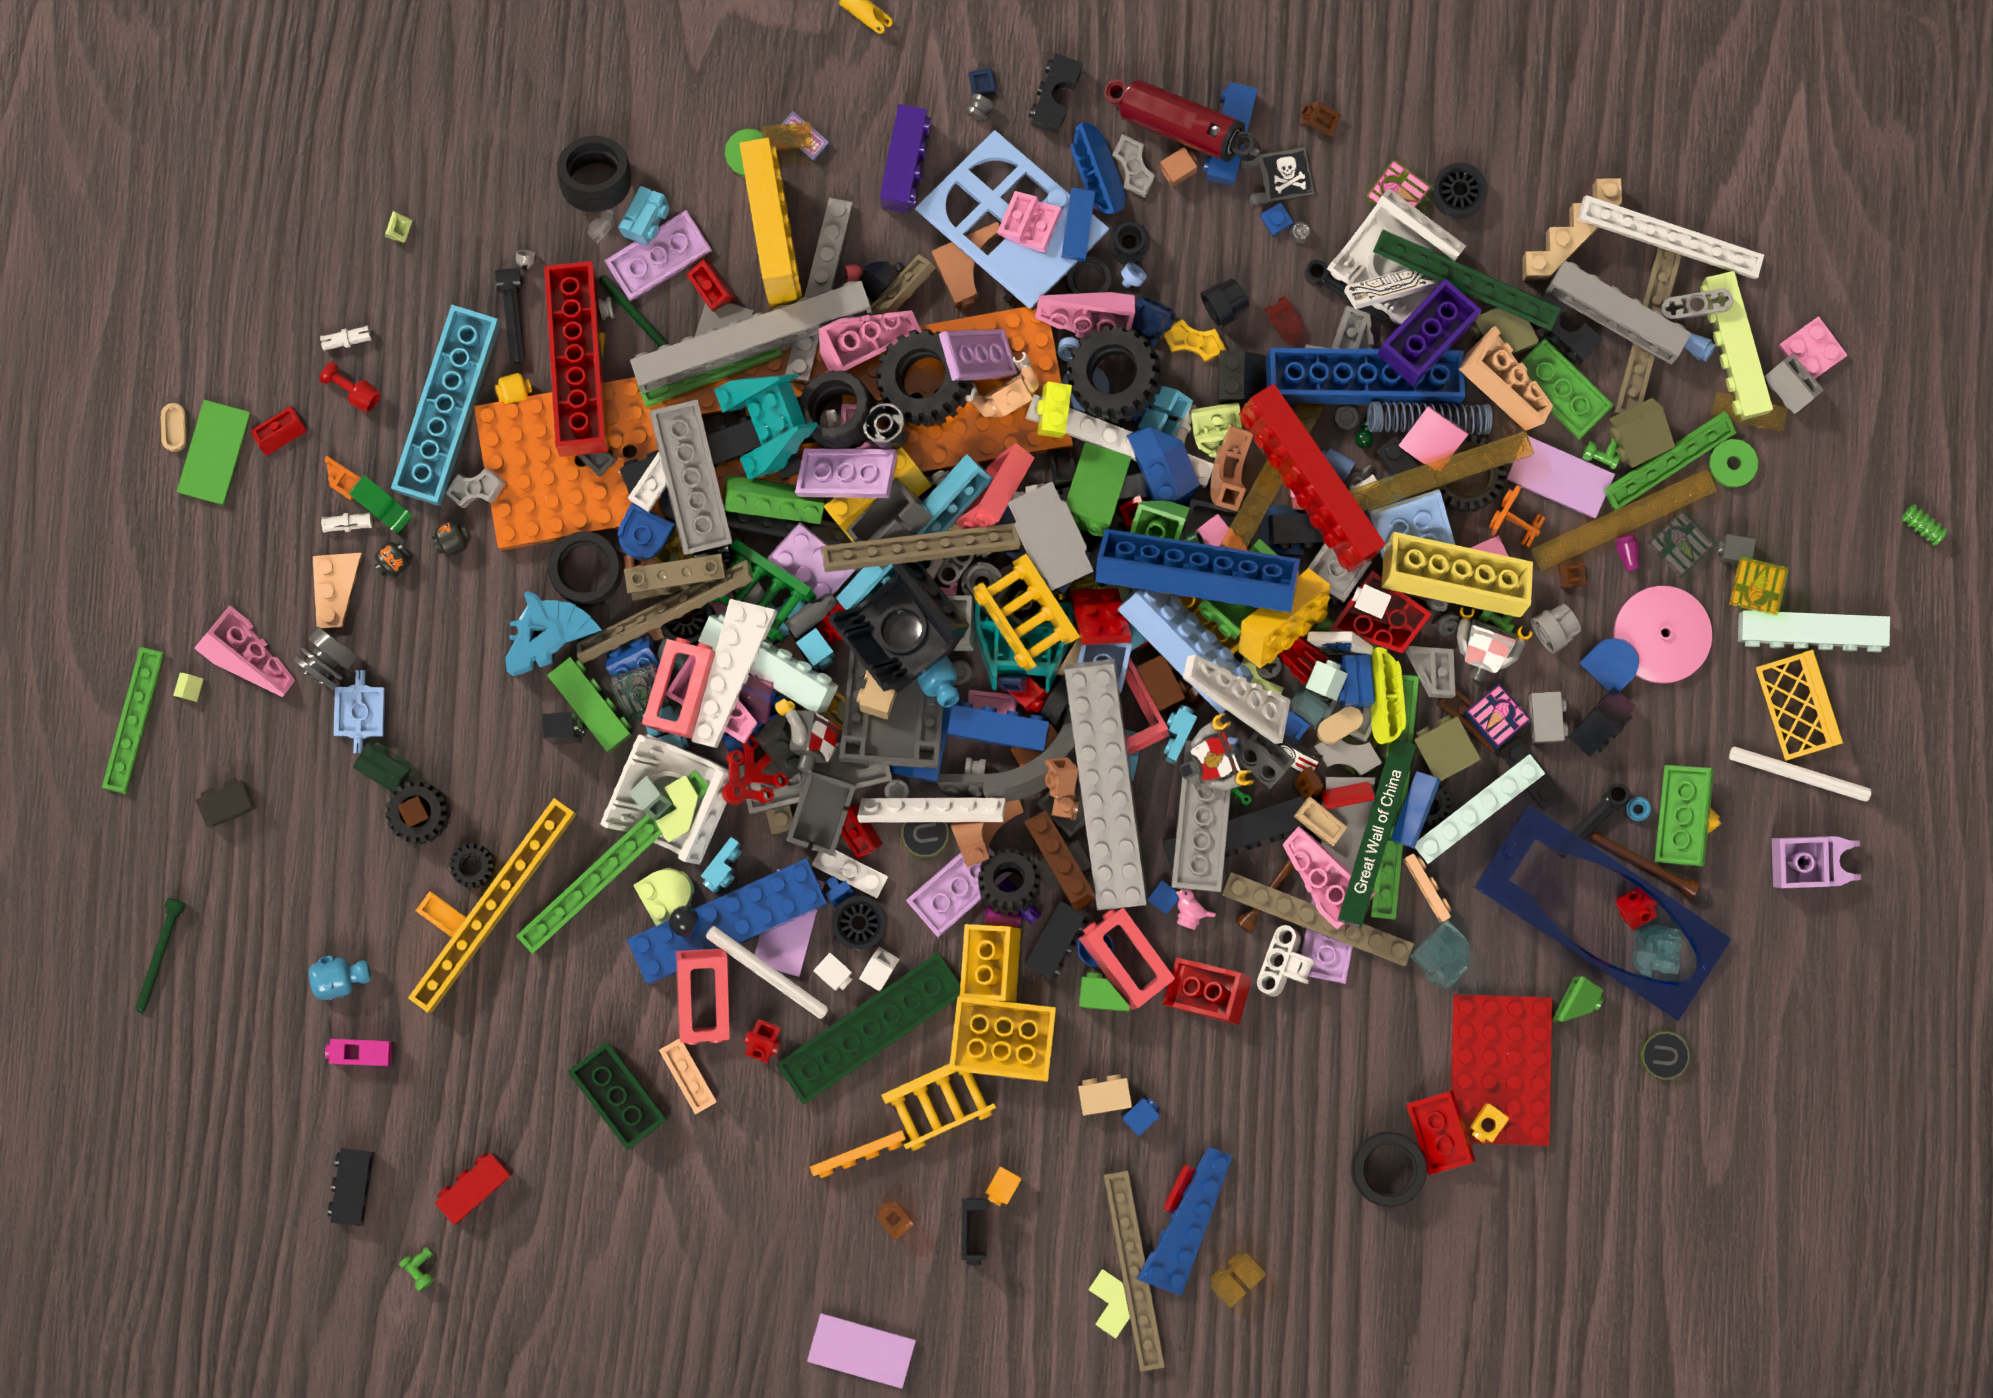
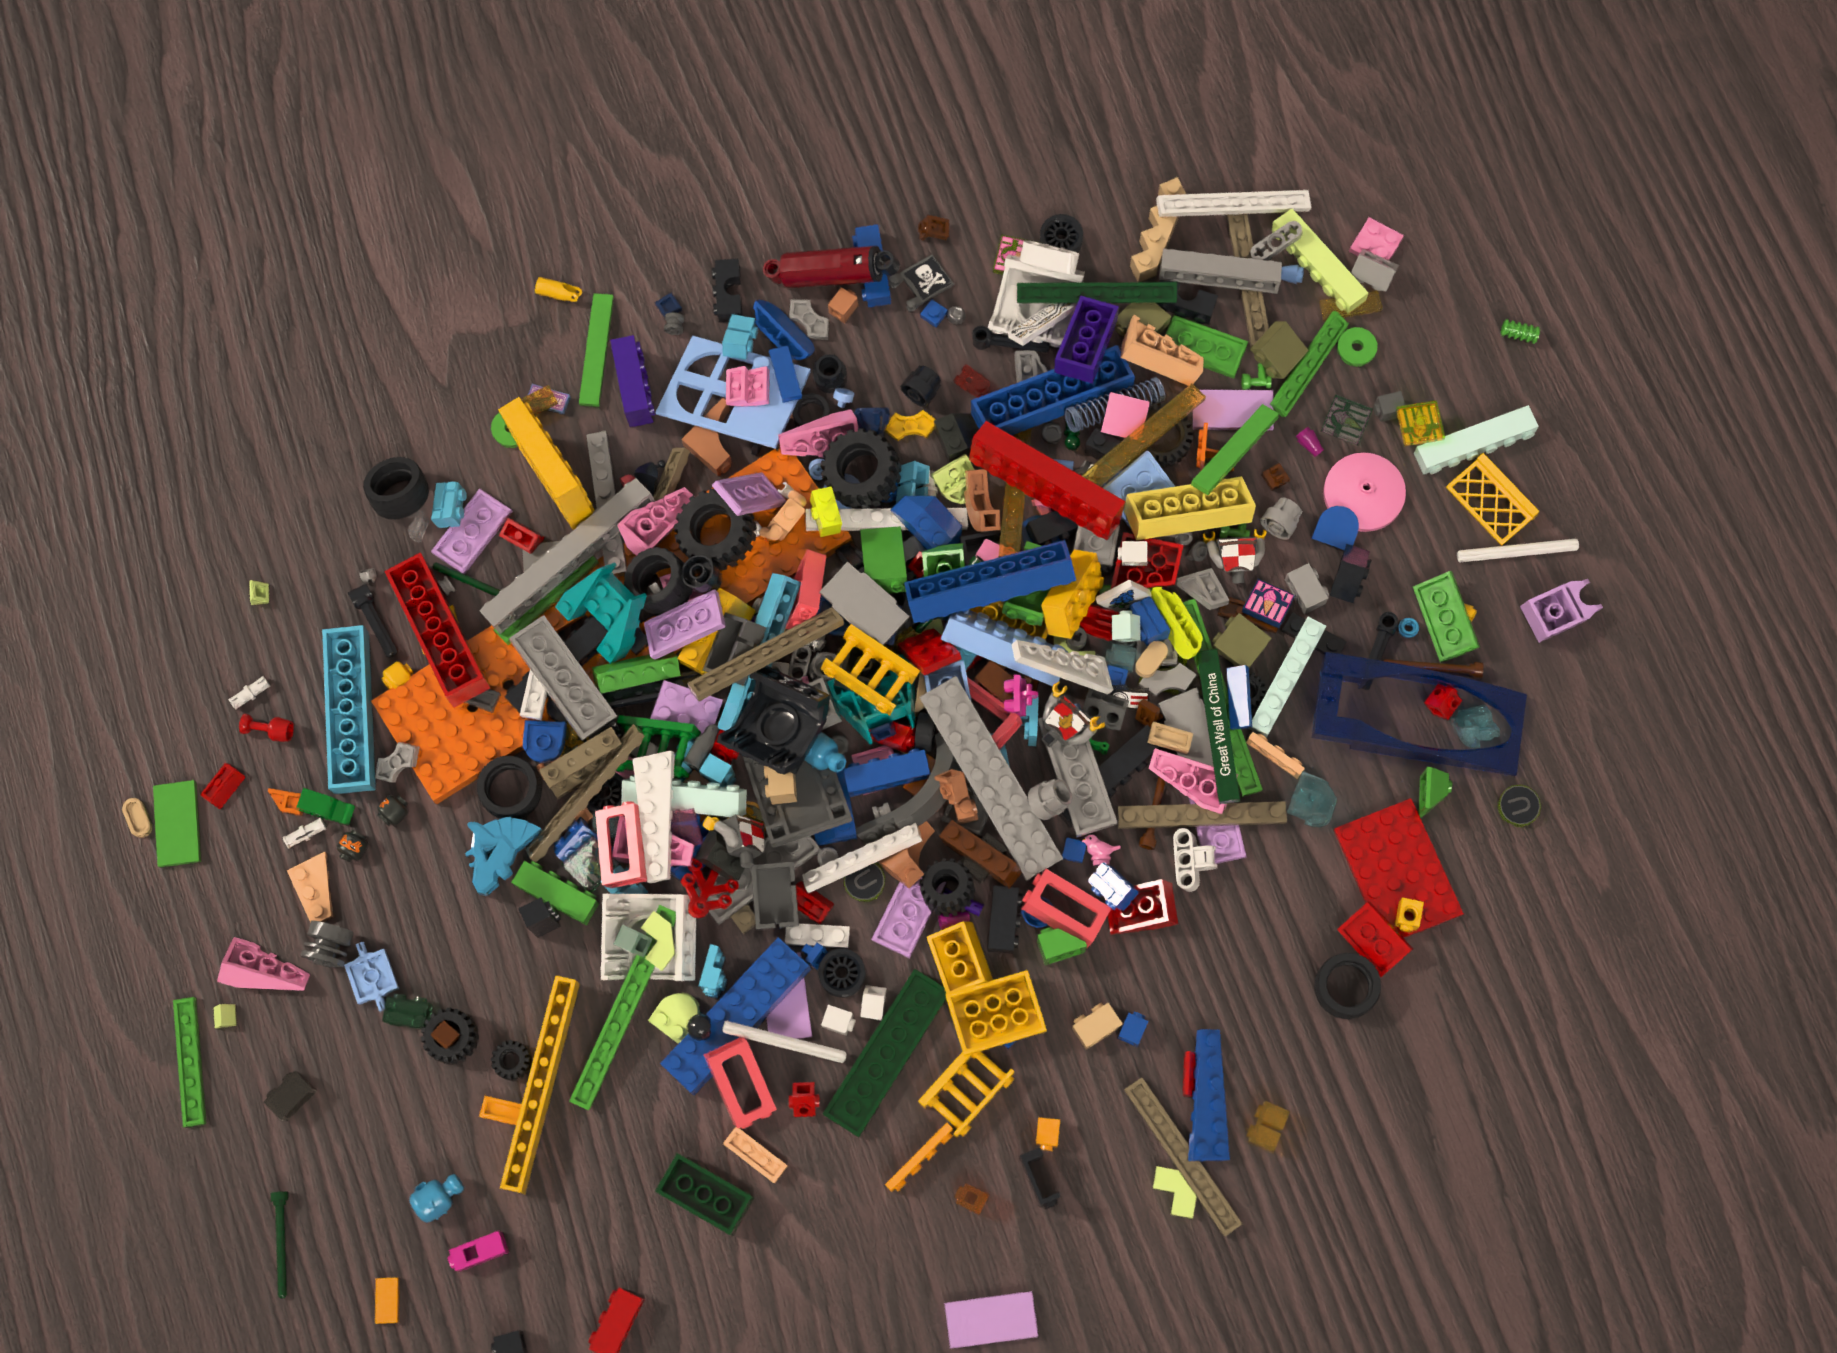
camera: 20 degrees left, 10 degrees down
red slope [1321,782,1375,810] -> none
clear yellow plate [1530,469,1718,572] -> none
none -> light orange tile [375,1278,399,1324]
none -> bright green tile [579,293,614,407]
none -> medium azure piece [722,314,758,360]
none -> dark pink hips [1004,675,1038,717]
none -> white piece [1019,240,1079,274]
none -> light grey piece [1028,779,1072,820]
none -> brick [1088,862,1139,911]
none -> bright green tile [1191,404,1279,495]

